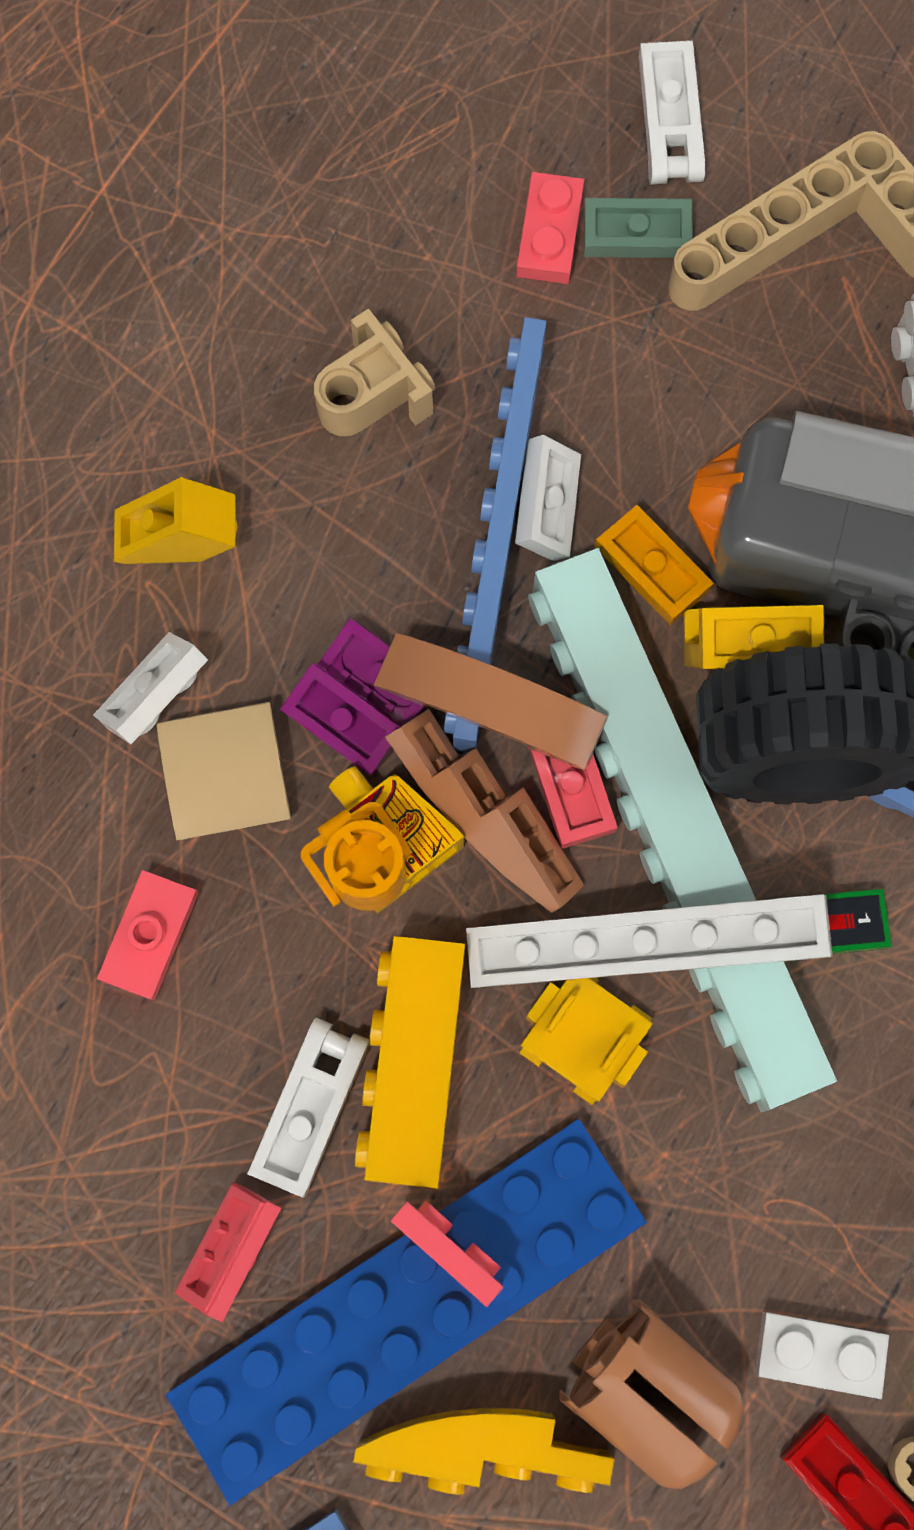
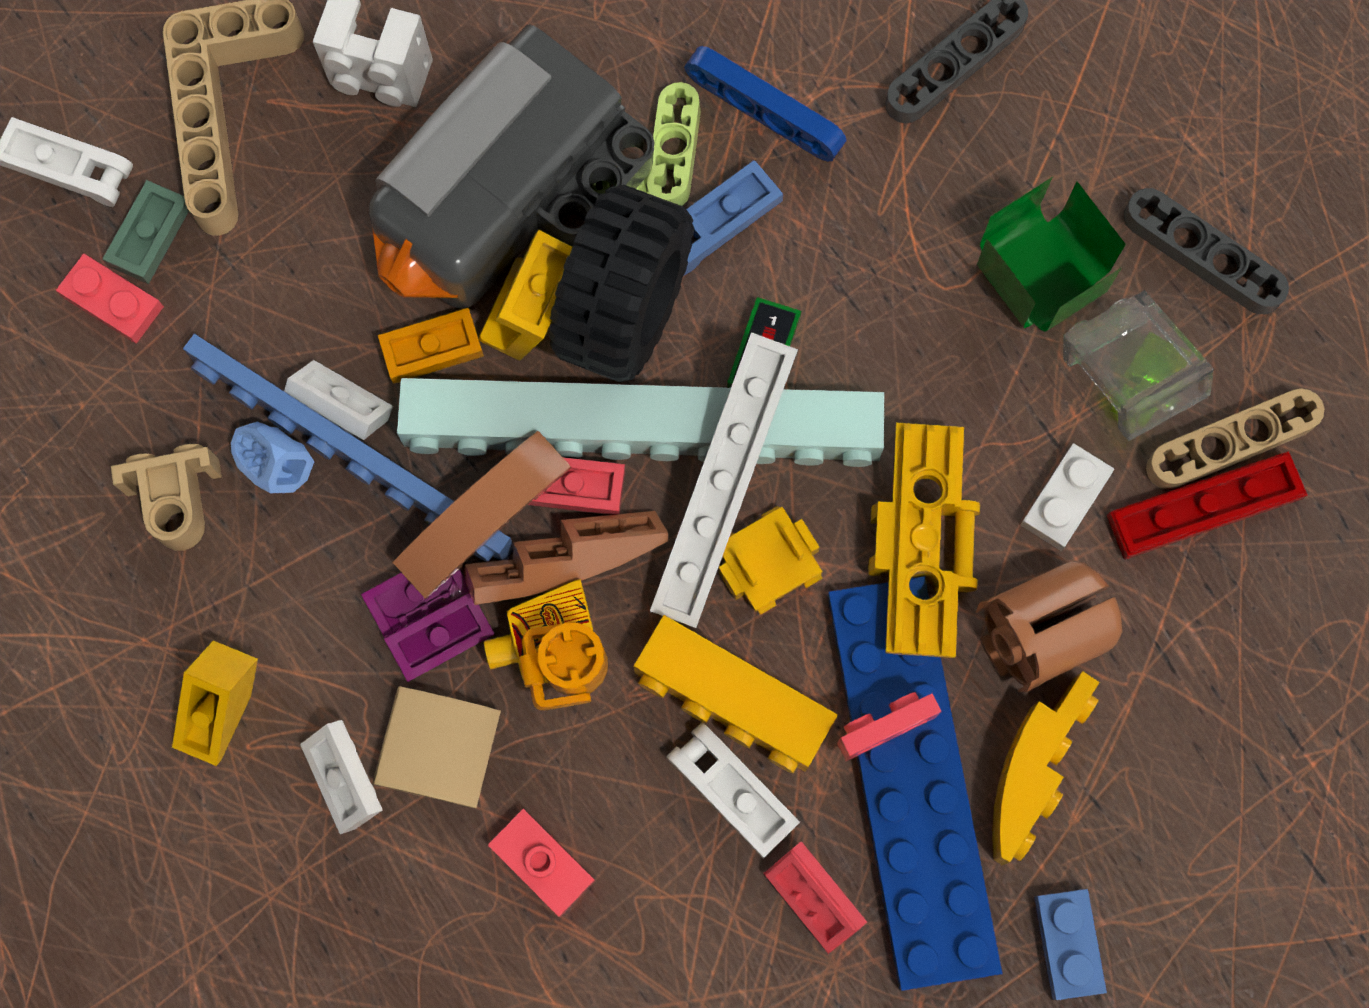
camera: 65 degrees left, 0 degrees up
none -> light blue rock [231,421,314,493]
none -> yellow piece [868,423,980,658]

